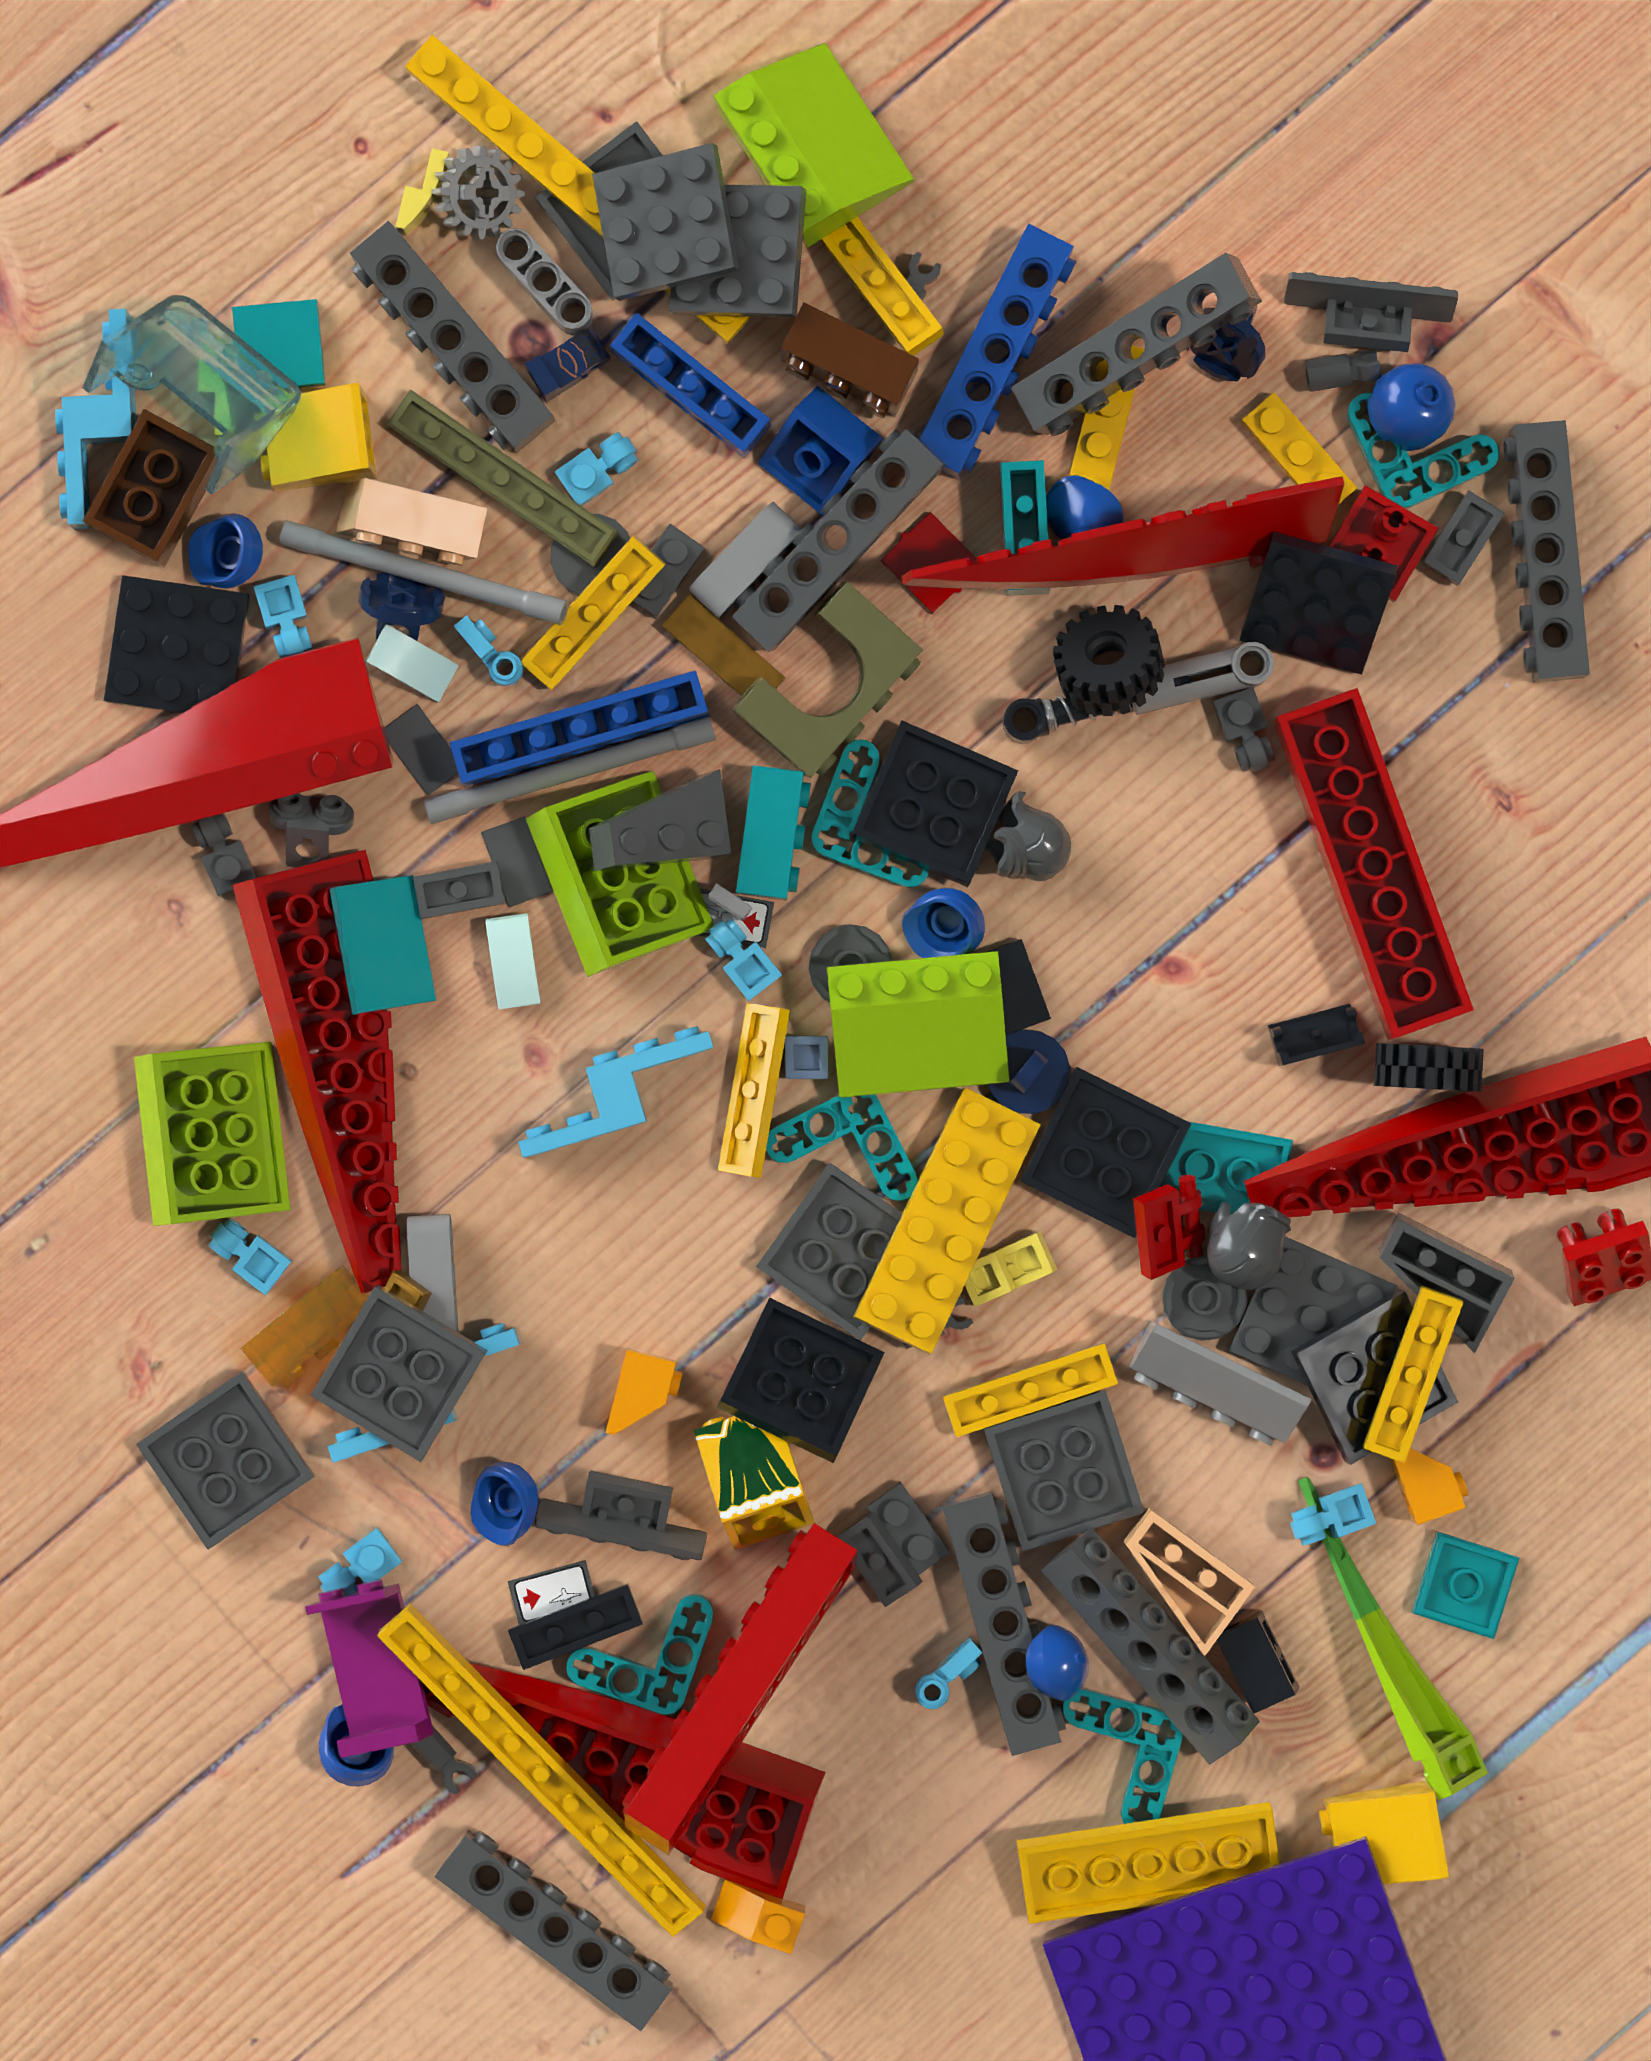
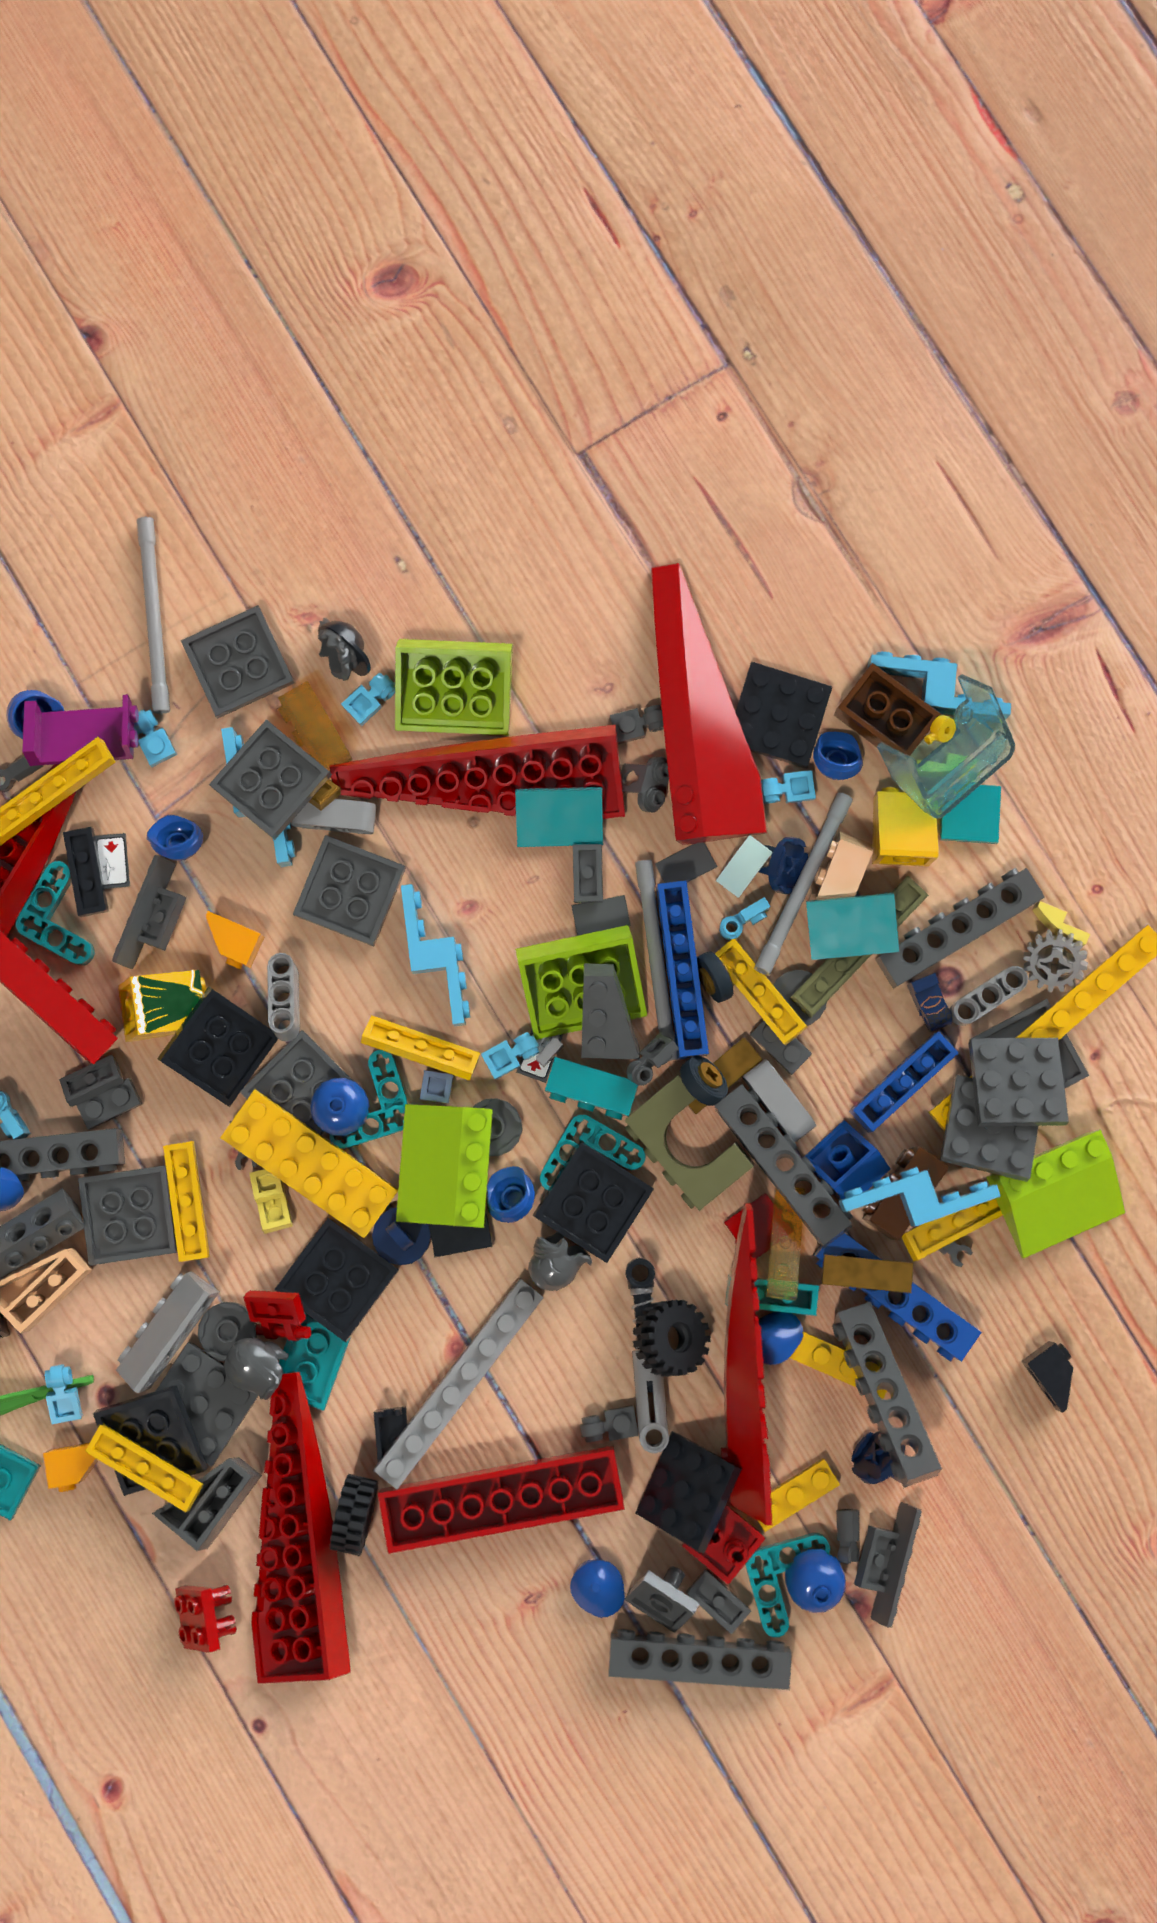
camera: 100 degrees right, 5 degrees down
light aqua slope [486,913,541,1010] -> none
medium azure plate [554,432,639,506] -> none
none -> light grey piece [137,517,170,714]
none -> light grey beam [267,953,300,1042]
none -> dark grey plate [293,835,406,947]
none -> blue cylinder [310,1078,369,1136]
none -> hair [318,618,371,681]
none -> light grey plate [373,1279,544,1489]
none -> blue hat [570,1559,625,1618]
none -> dark grey tile [624,1566,700,1633]
none -> dark grey plate [627,1033,679,1086]
none -> black wheel [680,1056,728,1106]
none -> black wheel [697,951,734,1003]
none -> clear yellow tile [766,1187,805,1301]
none -> teal tile [806,893,899,960]
none -> pearl gold tile [821,1254,914,1293]
none -> medium azure bracket [839,1167,1001,1226]
none -> yellow piece [924,715,956,745]
none -> black slope [1021,1341,1073,1413]

